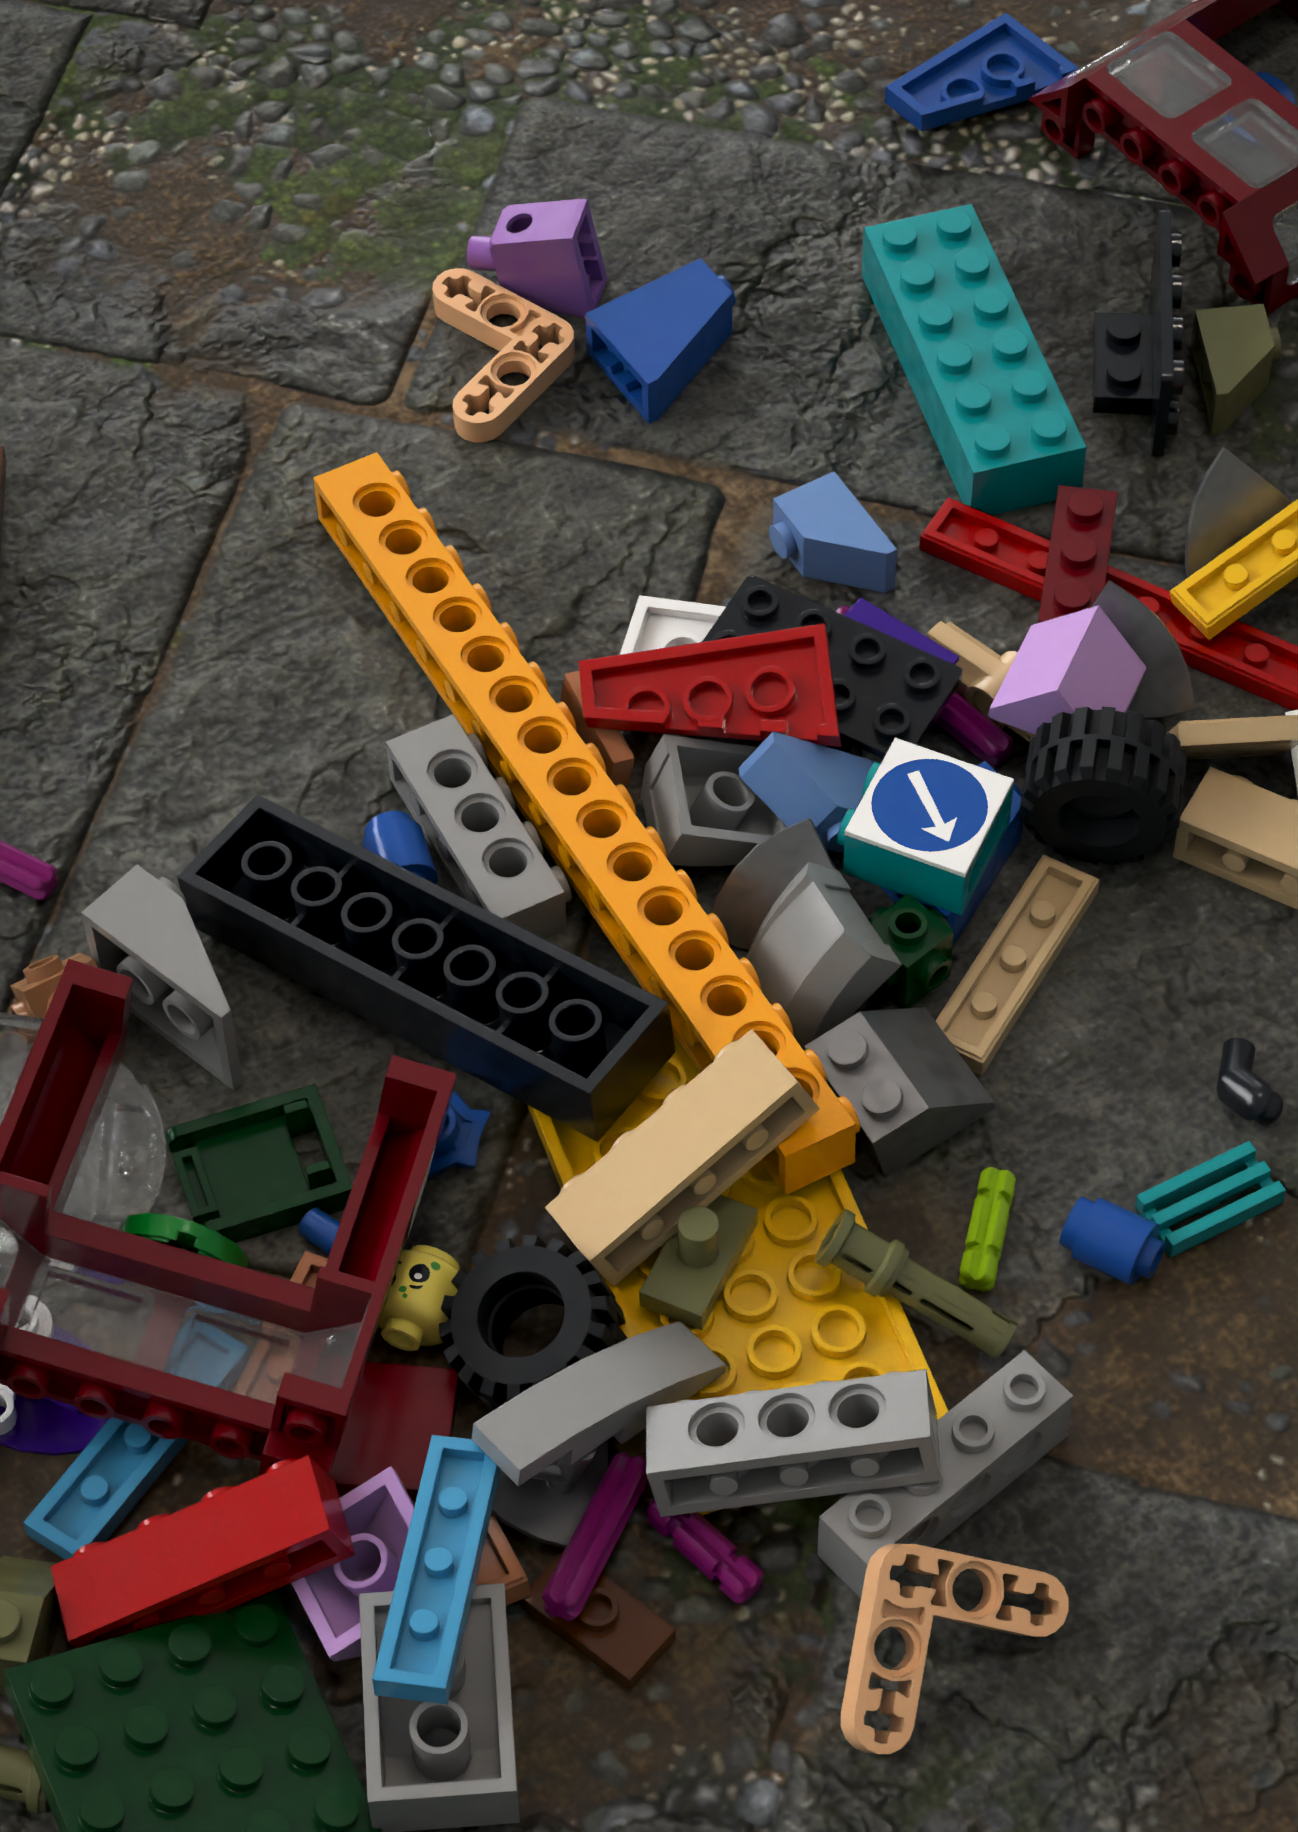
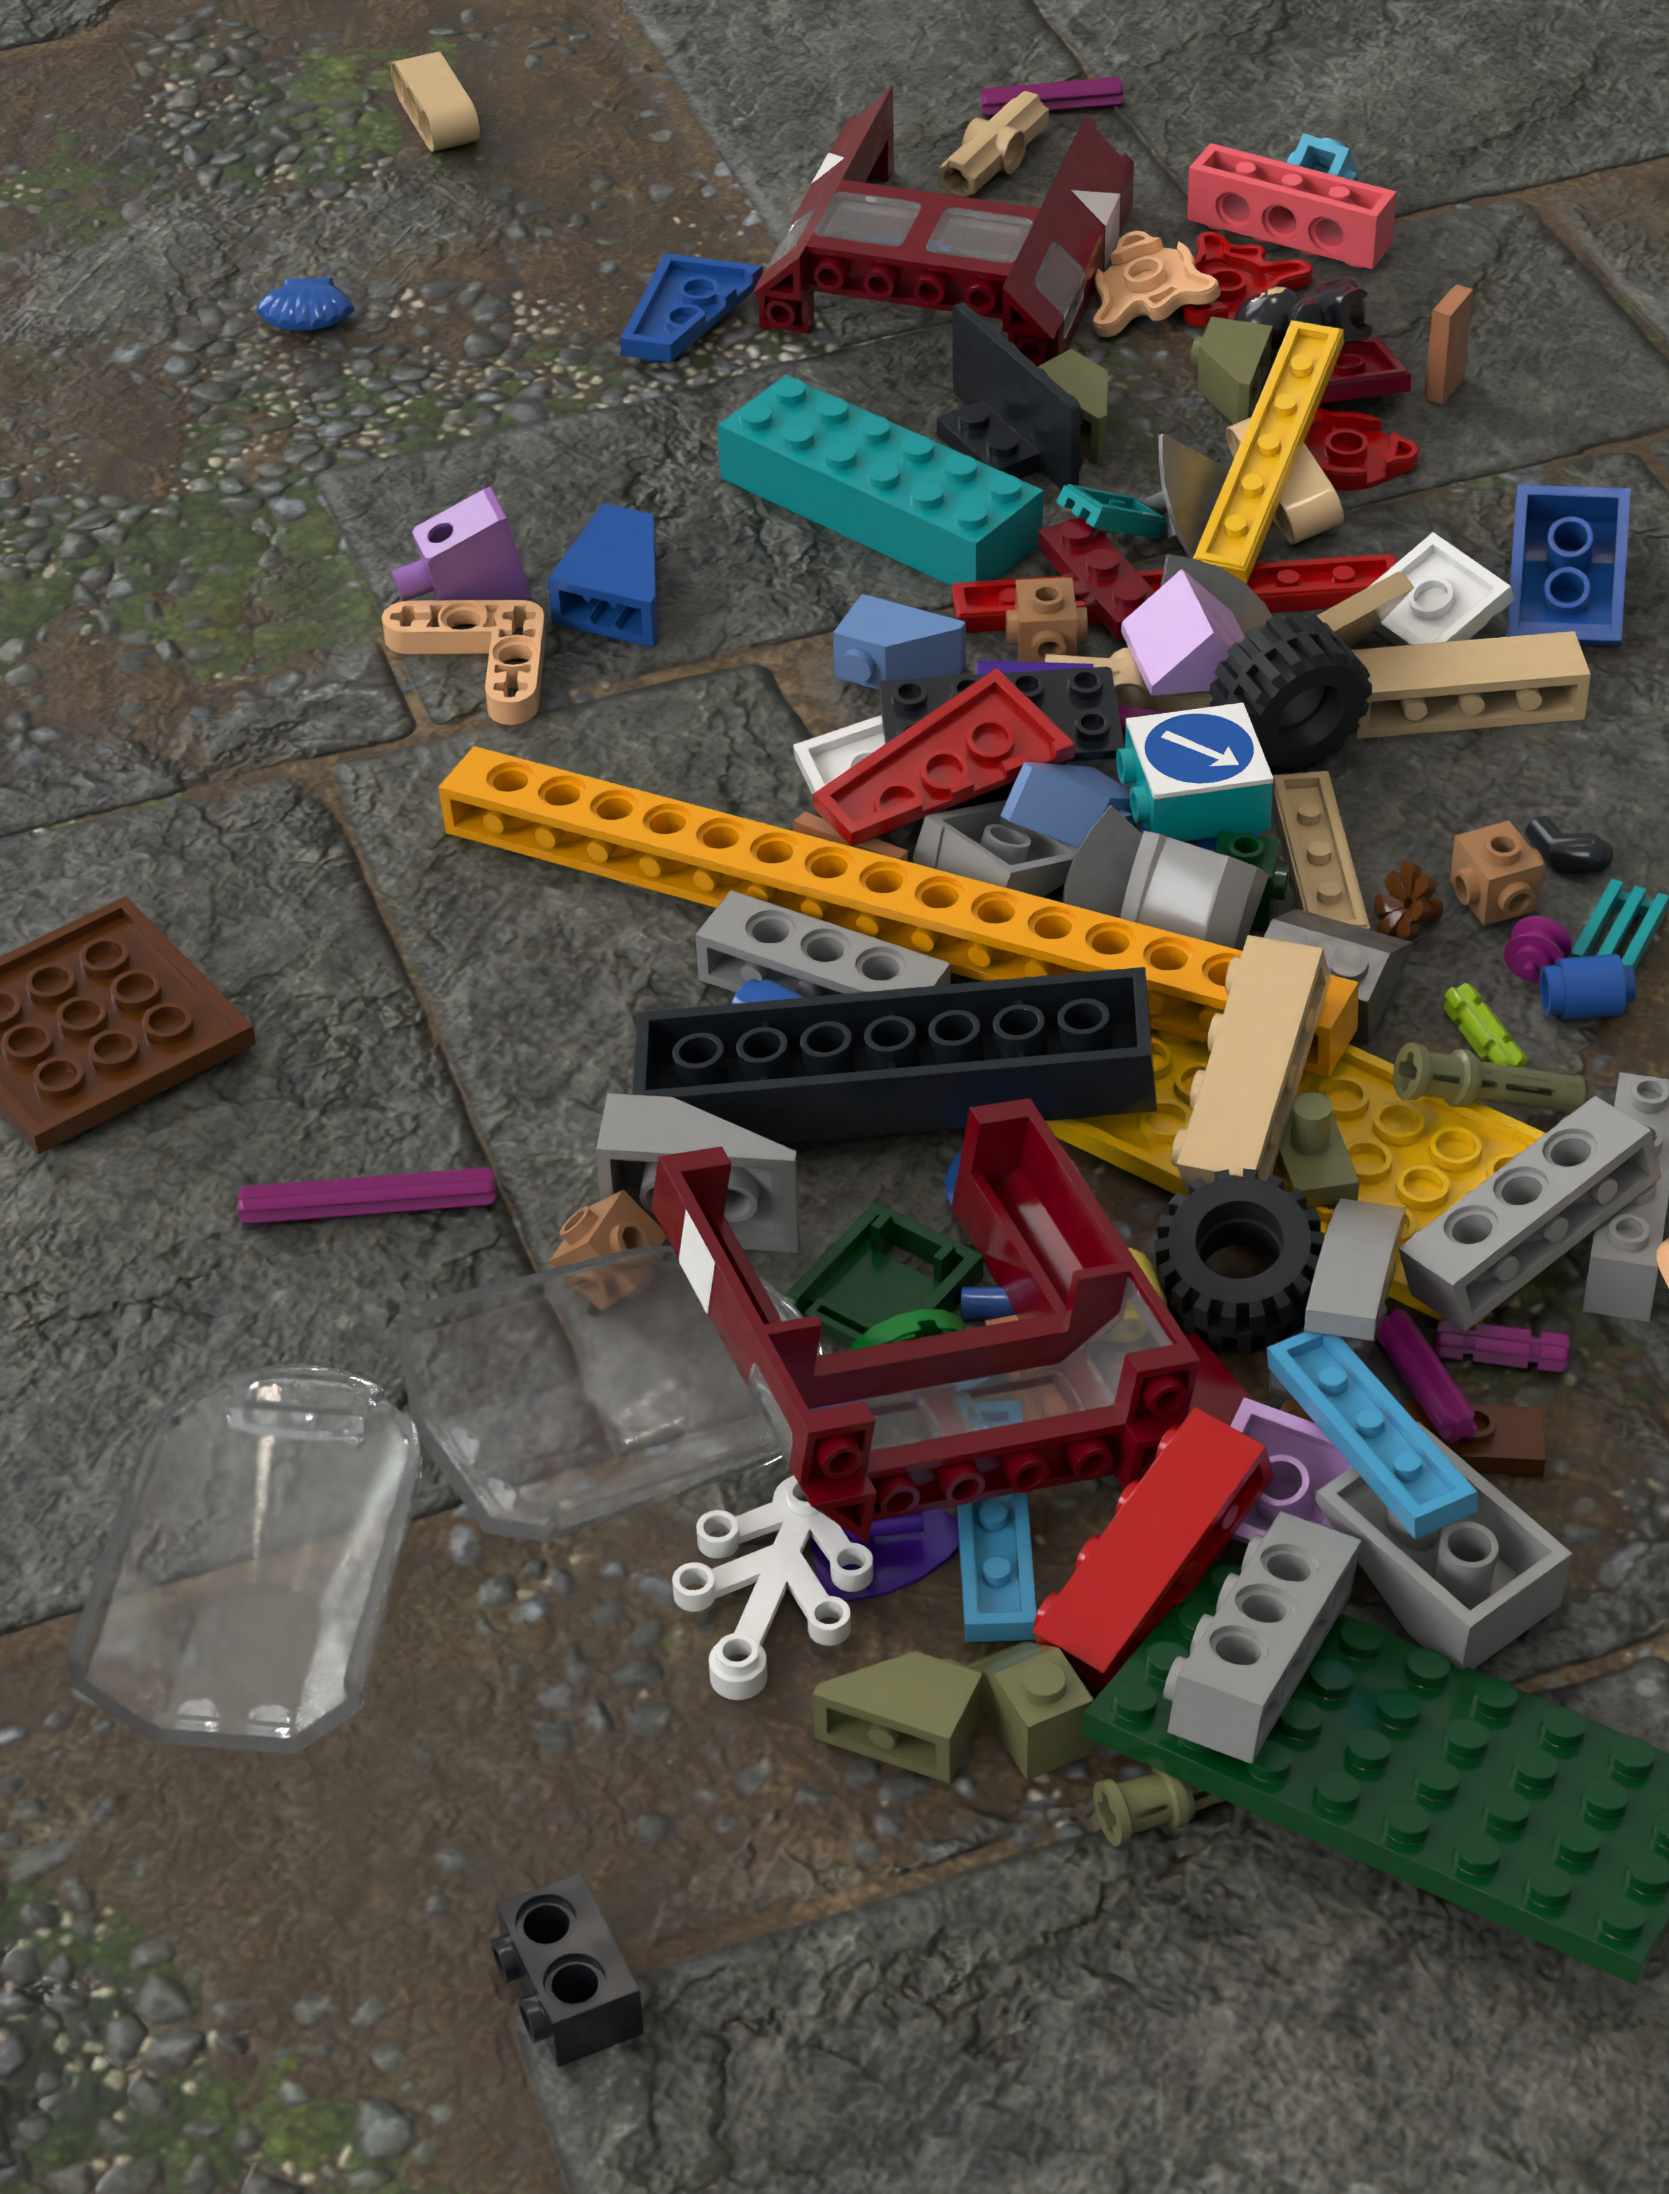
camera: 35 degrees left, 10 degrees down
none -> medium nougat brick [1006,578,1088,662]
none -> teal tile [1056,484,1168,539]
none -> light grey brick [1163,1511,1362,1764]
none -> reddish brown plant [1374,861,1443,941]
none -> medium nougat brick [1450,820,1546,926]
none -> magenta wheel [1504,916,1572,983]

